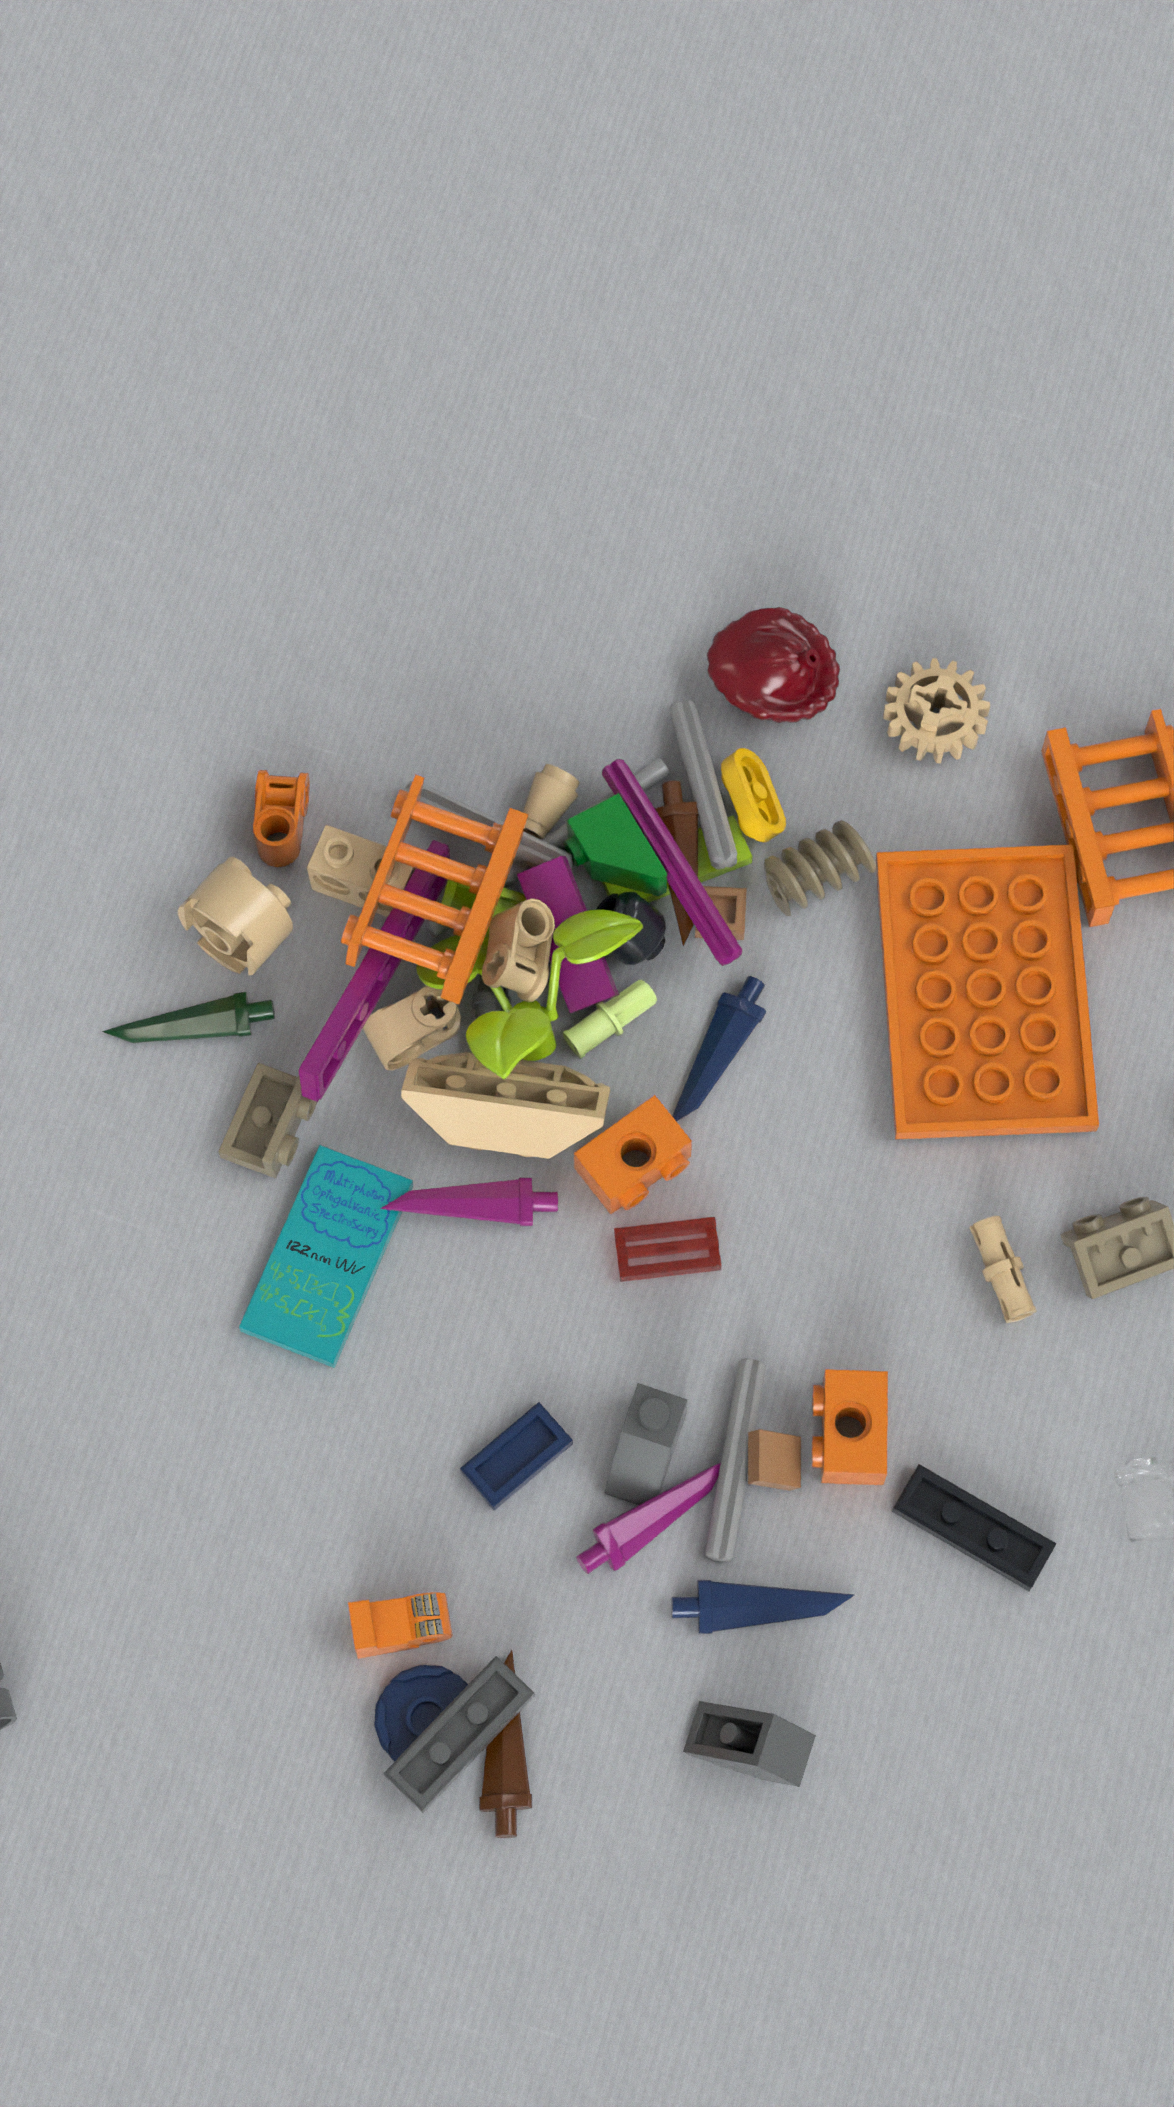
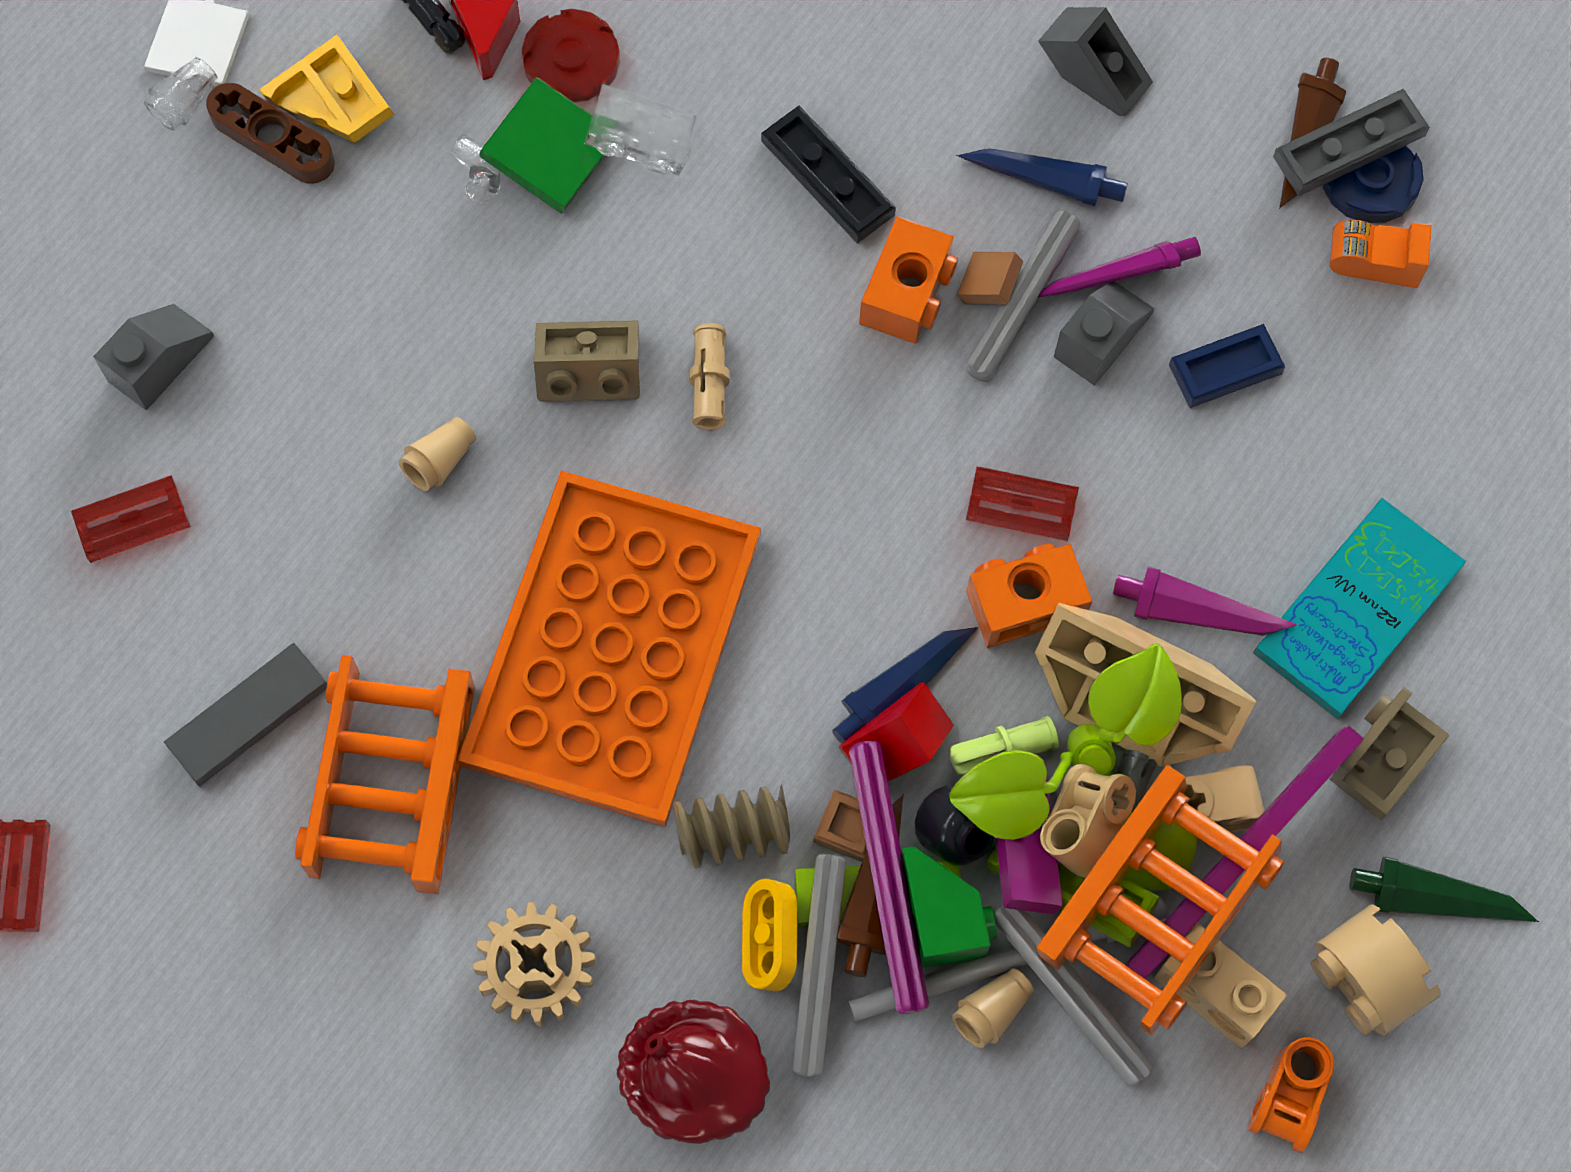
camera: 165 degrees left, 0 degrees up
none -> red slope [838,682,954,782]

